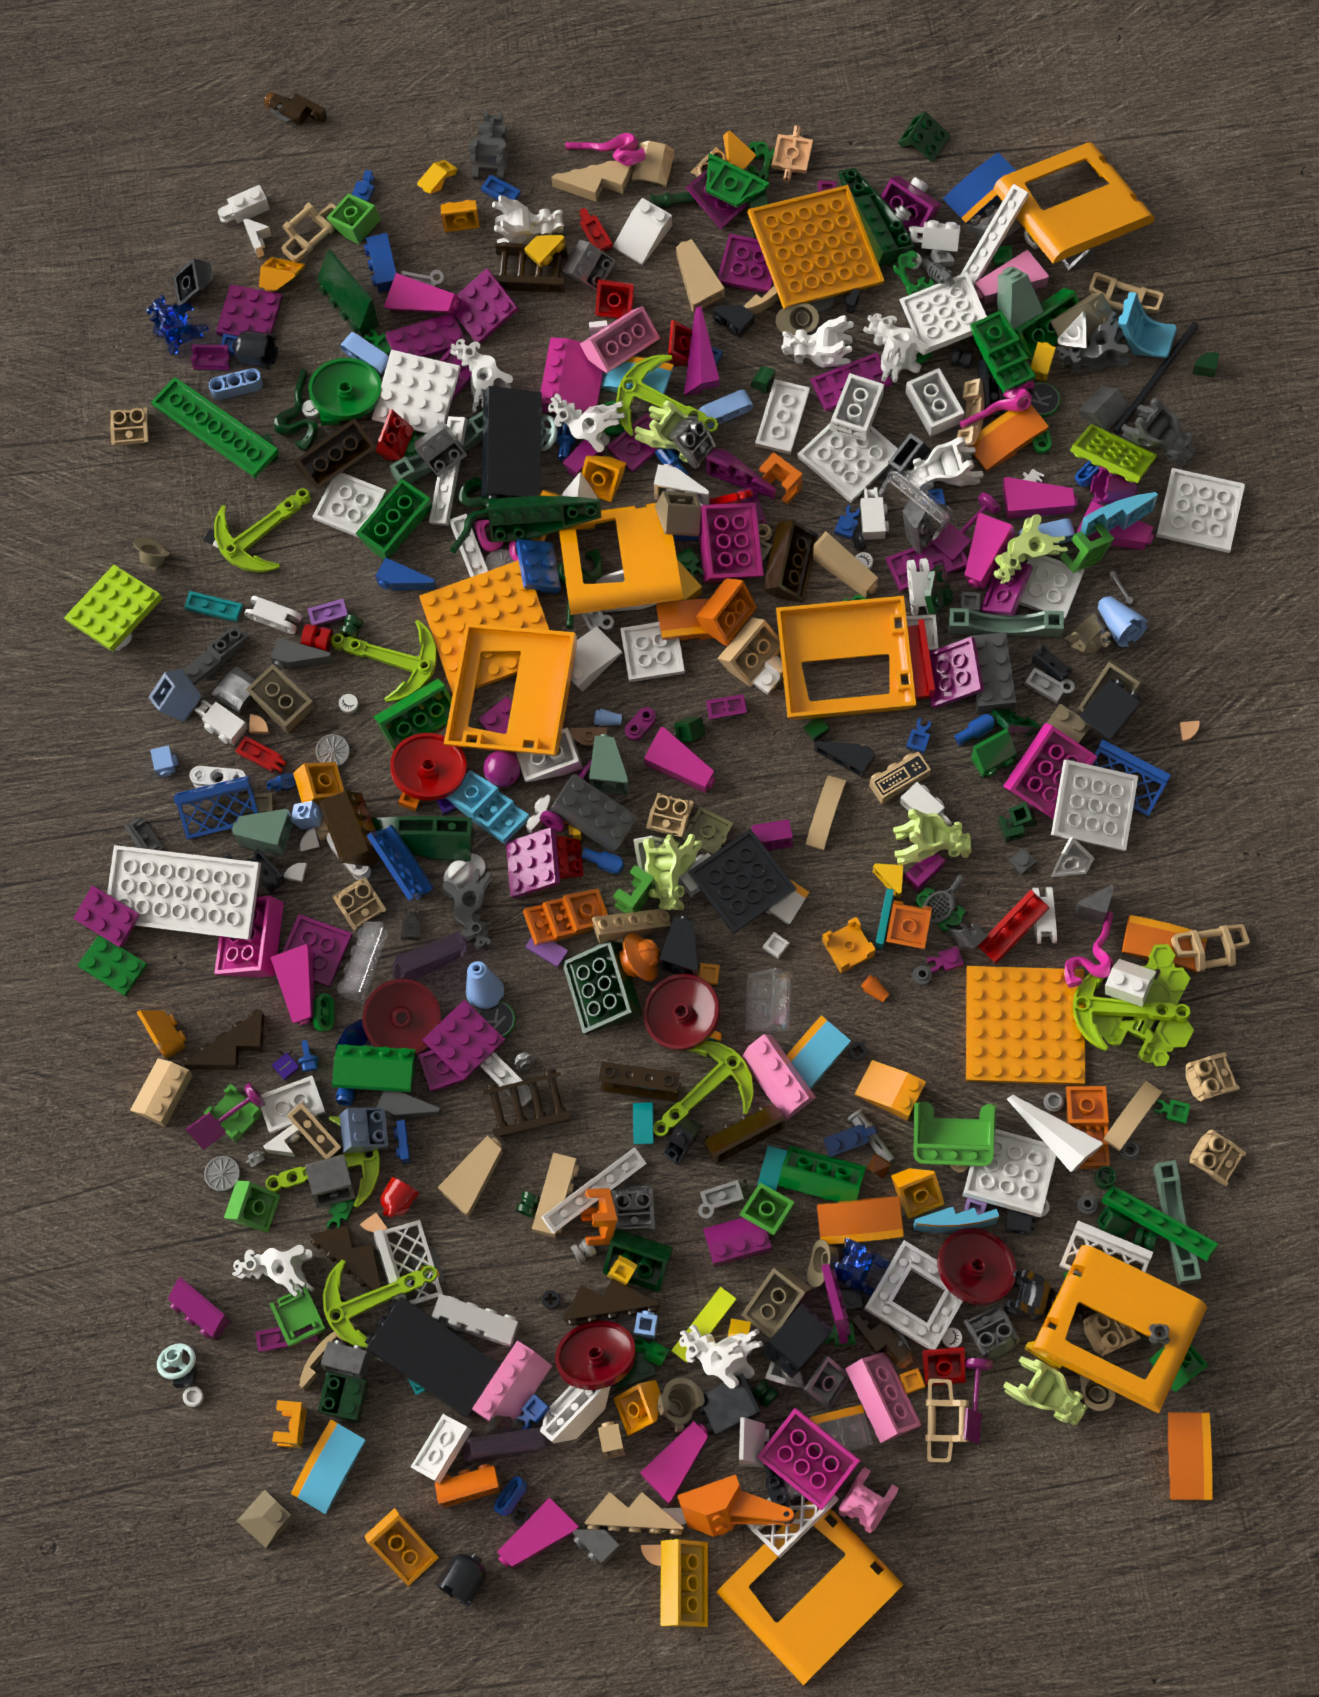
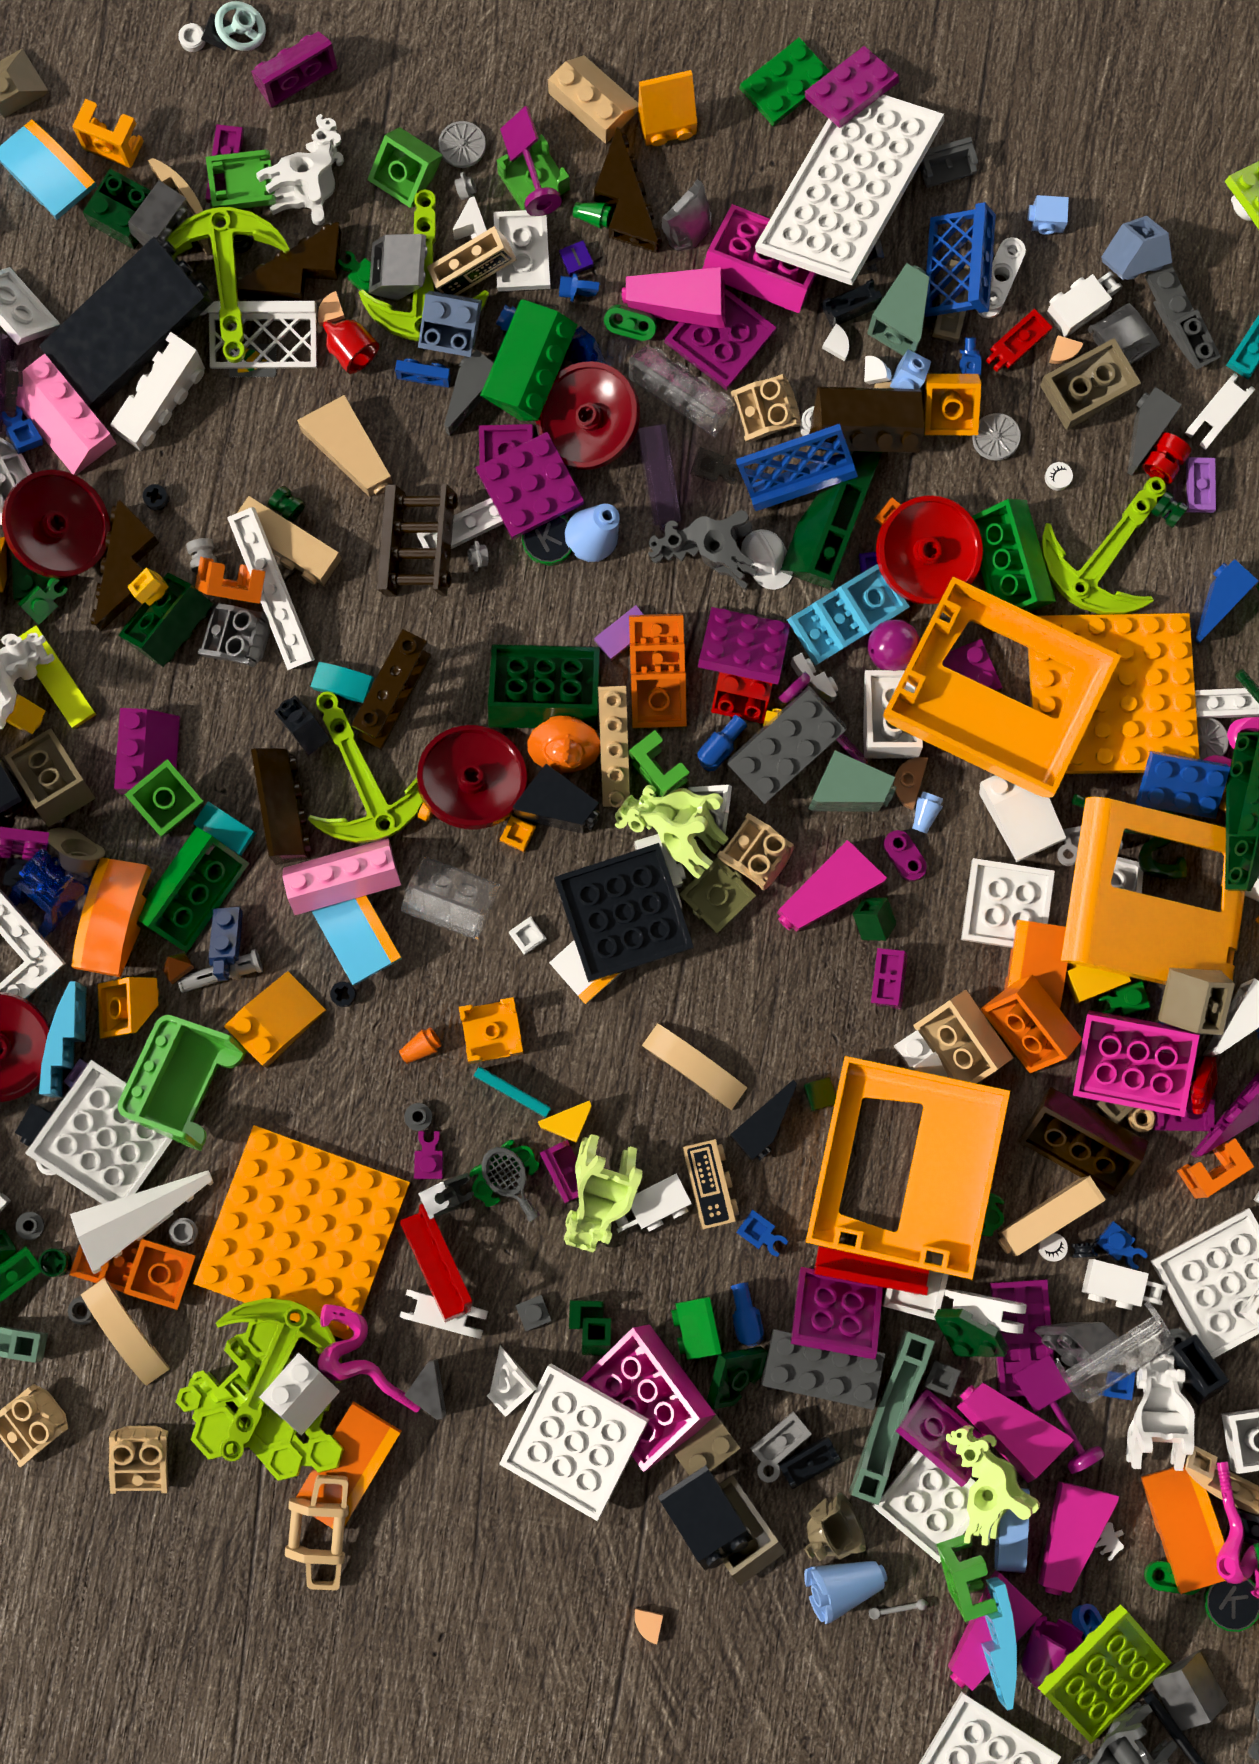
camera: 100 degrees right, 10 degrees up
light blue brick [634,1311,658,1339] -> none
light grey hinge [698,1180,744,1219] -> none
magenta hinge [751,819,793,851] -> none
orange panel [886,900,932,949] -> none
blue fence [1092,739,1171,817] -> none
green plate [1153,1099,1191,1125] -> none
none -> green cone [573,202,614,229]
none -> slope [662,179,712,251]

